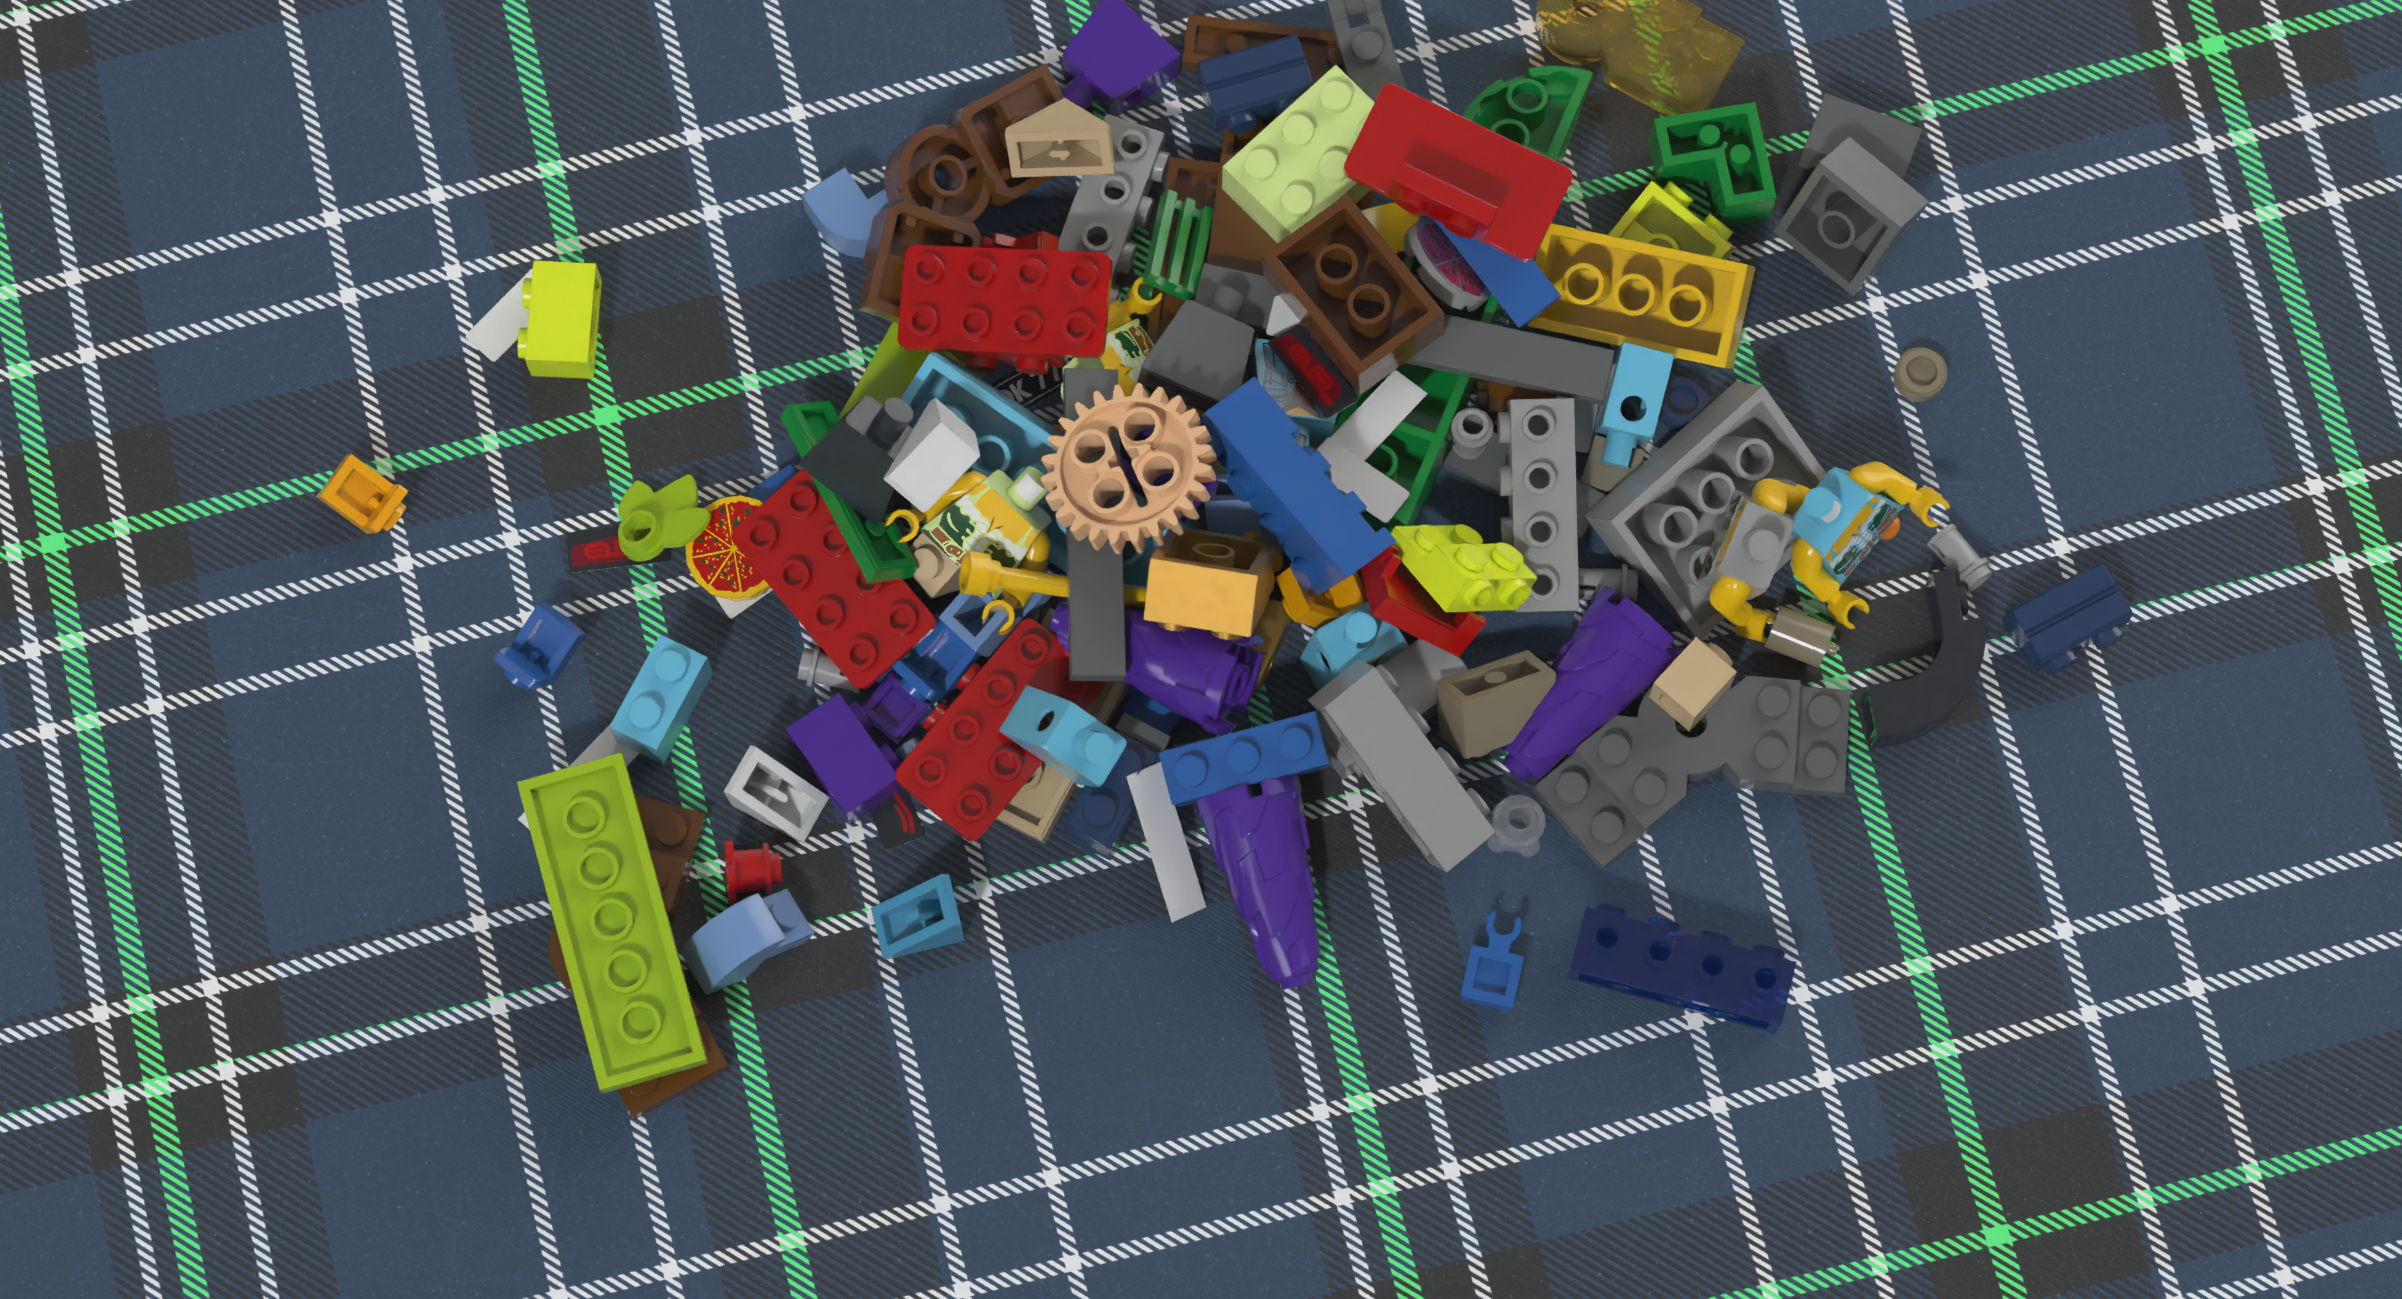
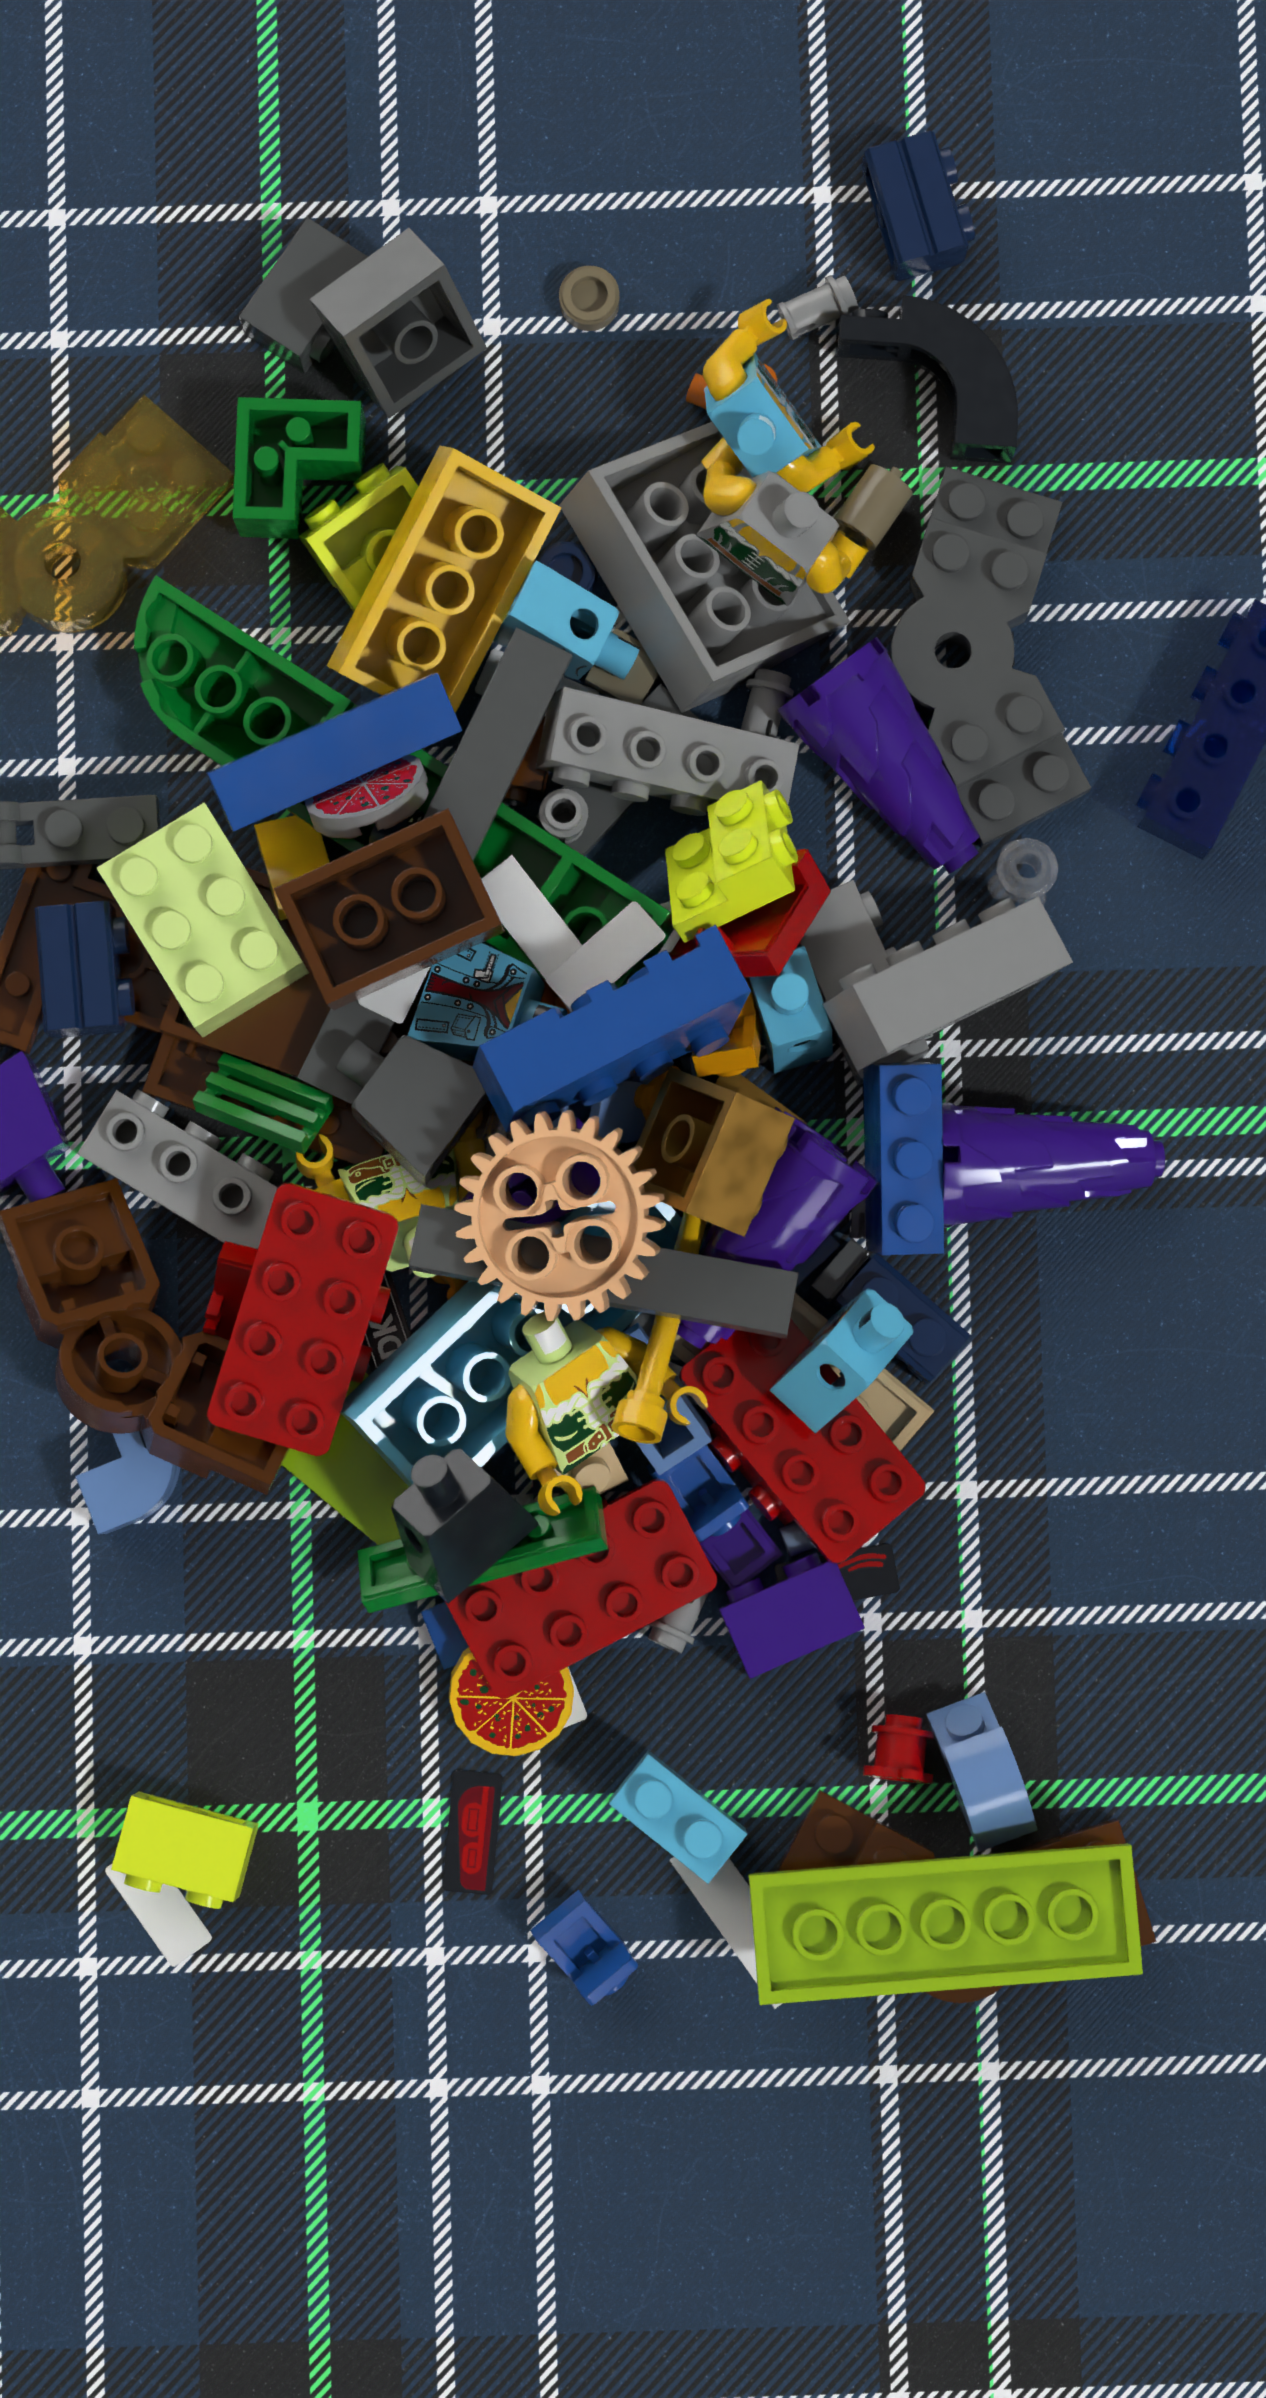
camera: 75 degrees left, 10 degrees up
light orange bracket [316,454,408,534] -> none
lime plate [618,474,711,561] -> none
white slope [724,745,829,843] -> none
dark azure slope [871,874,965,959] -> none
white slope [883,398,980,513] -> none
tan slope [1005,98,1116,177] -> none
white sticker [1126,762,1206,922] -> none
sticker [1268,324,1359,418] -> none
red bracket [1343,83,1573,262] -> none
dark tan slope [1436,650,1556,759] -> none
blue plate [1459,911,1524,1012] -> none
tan brick [1649,637,1737,731] -> none

